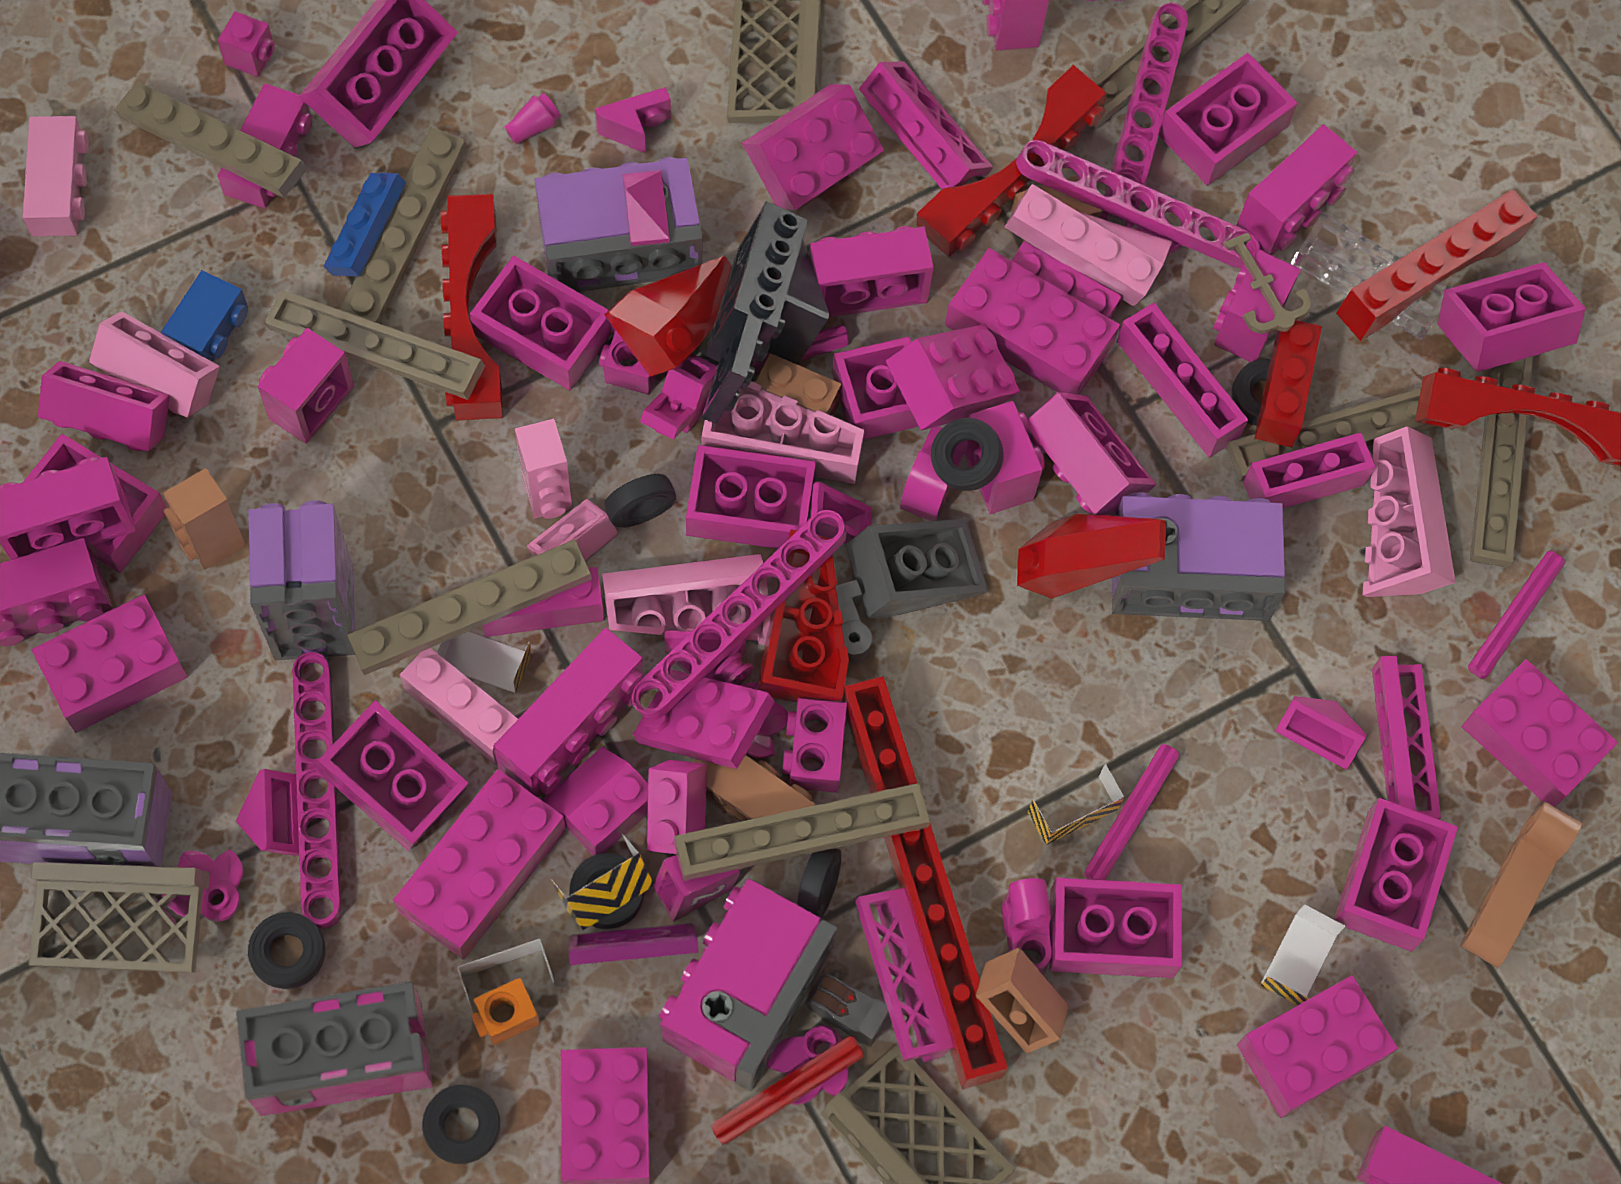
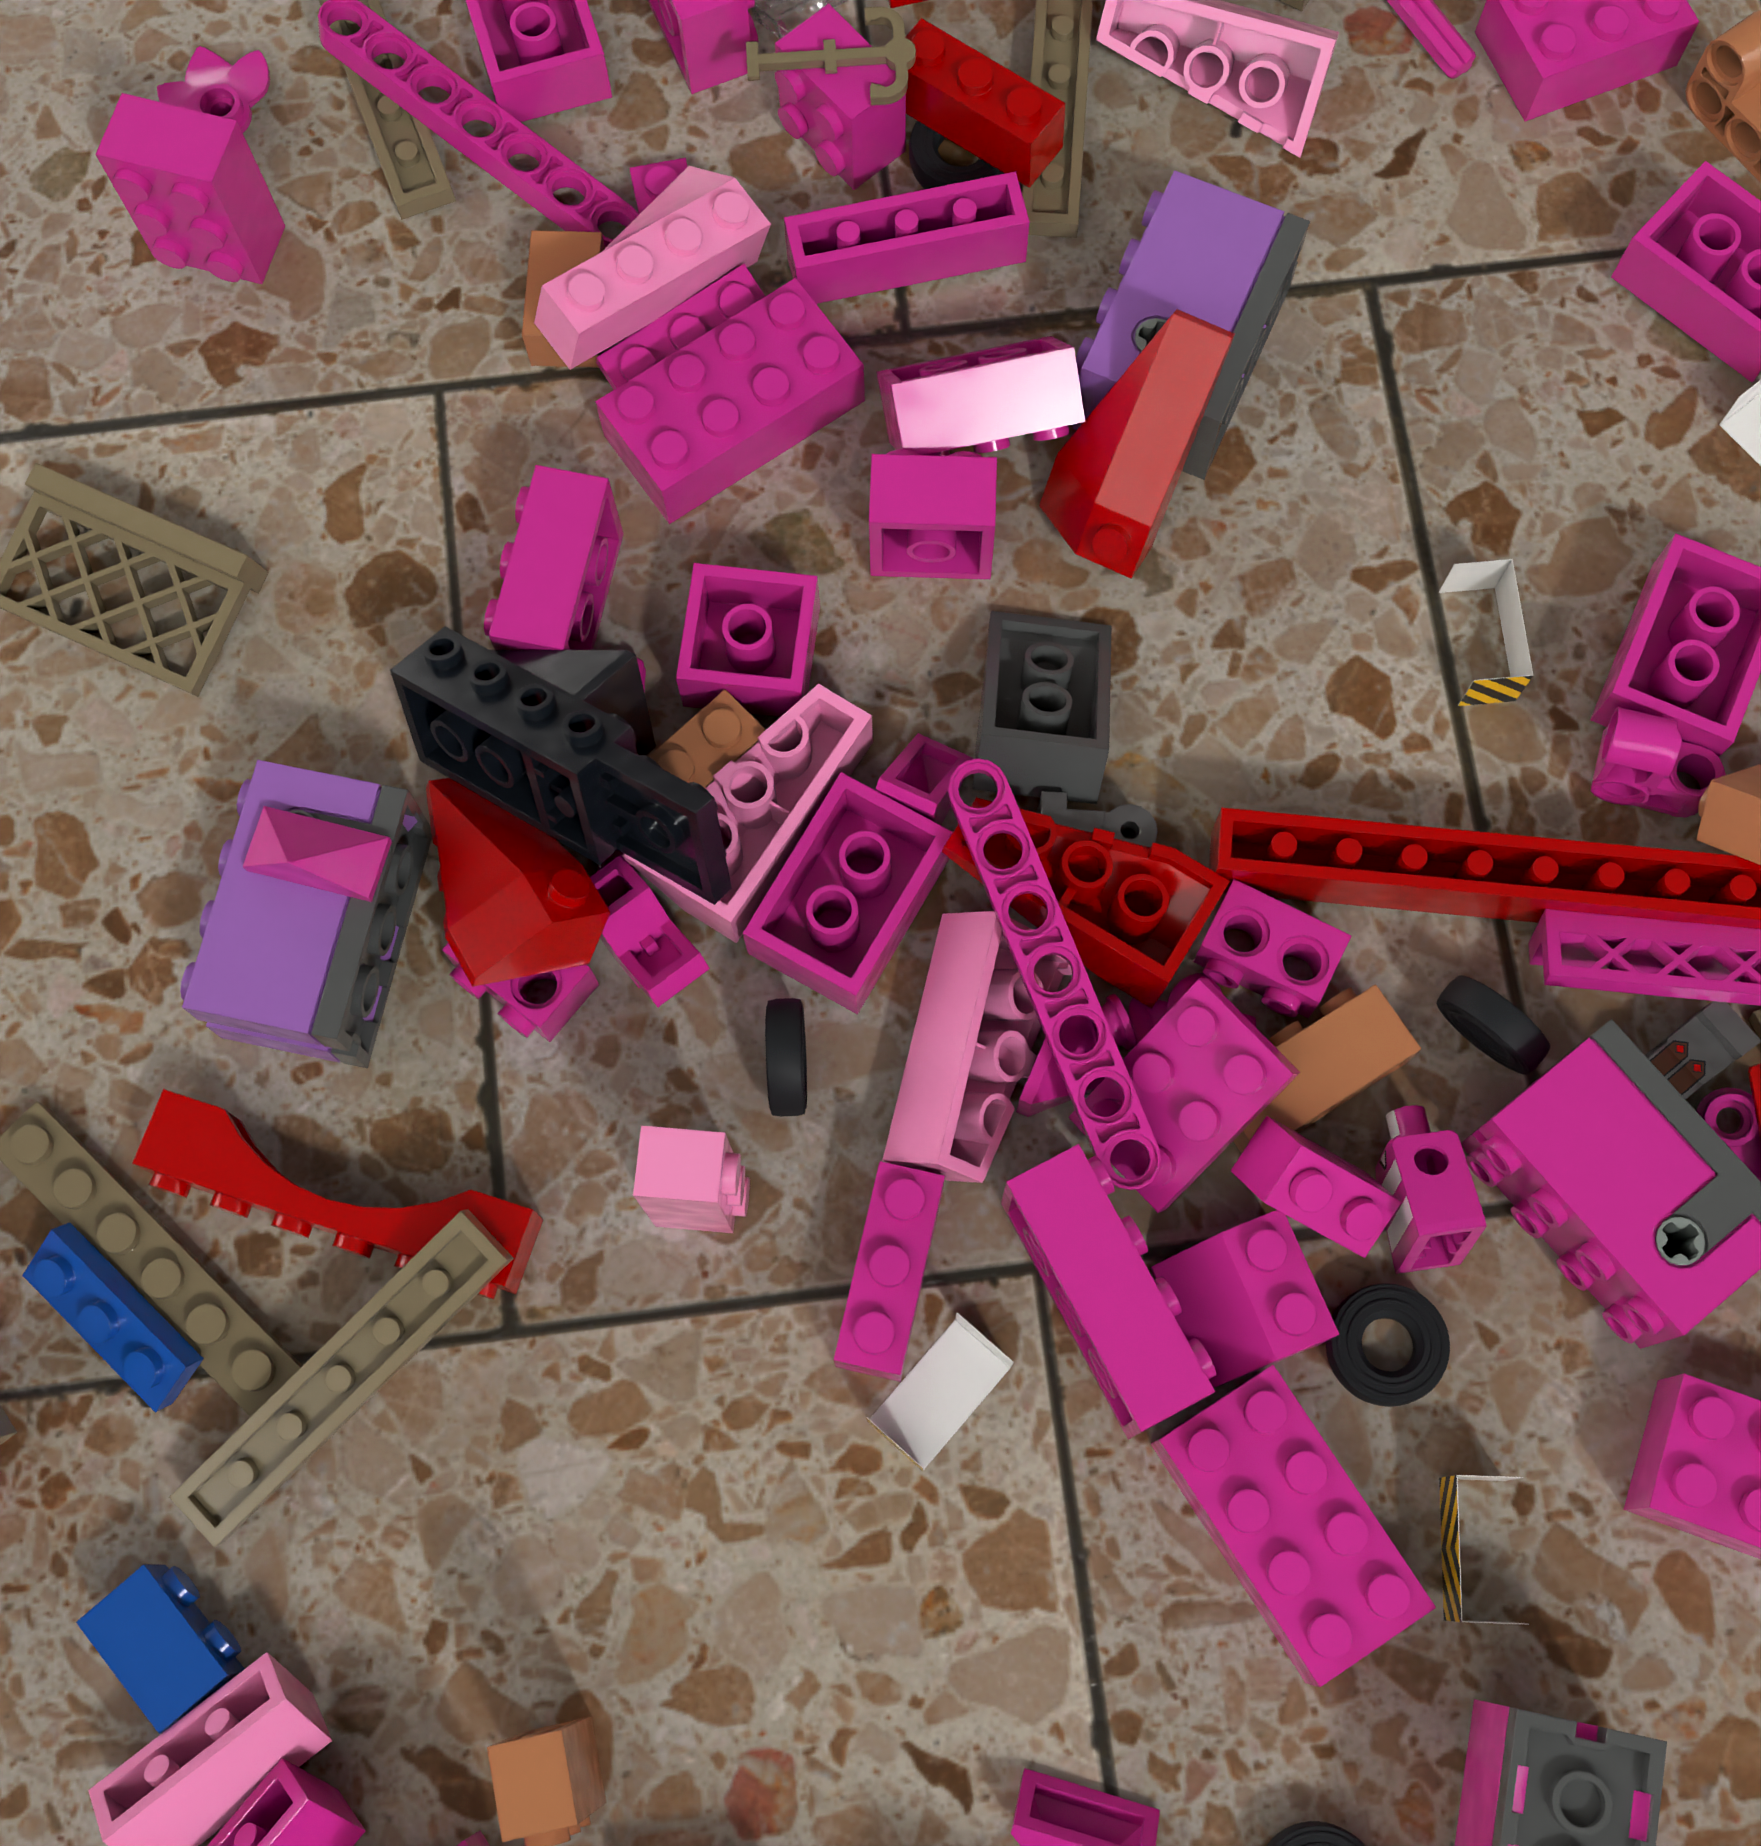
camera: 60 degrees left, 5 degrees up
piece [248,501,355,661] -> none
dark pink brick [257,328,354,444] -> none
dark pink beam [292,652,342,929] -> none
dark pink brick [316,700,469,852] -> none
dark tan plate [347,539,592,675] -> none
bright pink brick [400,648,518,765] -> none
black tyre [422,1085,501,1164] -> none
dark pink brick [470,255,612,391] -> none
orange brick [470,978,540,1046] -> none
dark pink cone [504,93,561,145] -> none
bright pink slope [527,499,617,560] -> none
sticker [551,834,654,930] -> none
magenta tile [569,923,699,965] -> none
dark pink slope [595,87,671,153] -> none
dark tan plate [674,783,930,881] -> none
dark pink brick [742,84,884,210] -> none
dark pink fence [859,61,993,189] -> none
dark pink brick [885,324,1021,430] -> none
dark pink brick [900,426,969,521] -> none
red arch [916,64,1106,257] -> none
black tyre [931,418,1004,491] -> none
dark pink beam [1016,140,1260,268] -> none
dark pink axle [1084,744,1179,880] -> none
dark pink brick [1243,433,1375,508] -> none
dark pink slope [1275,696,1367,770] -> none
dark pink fence [1372,656,1441,820] -> none

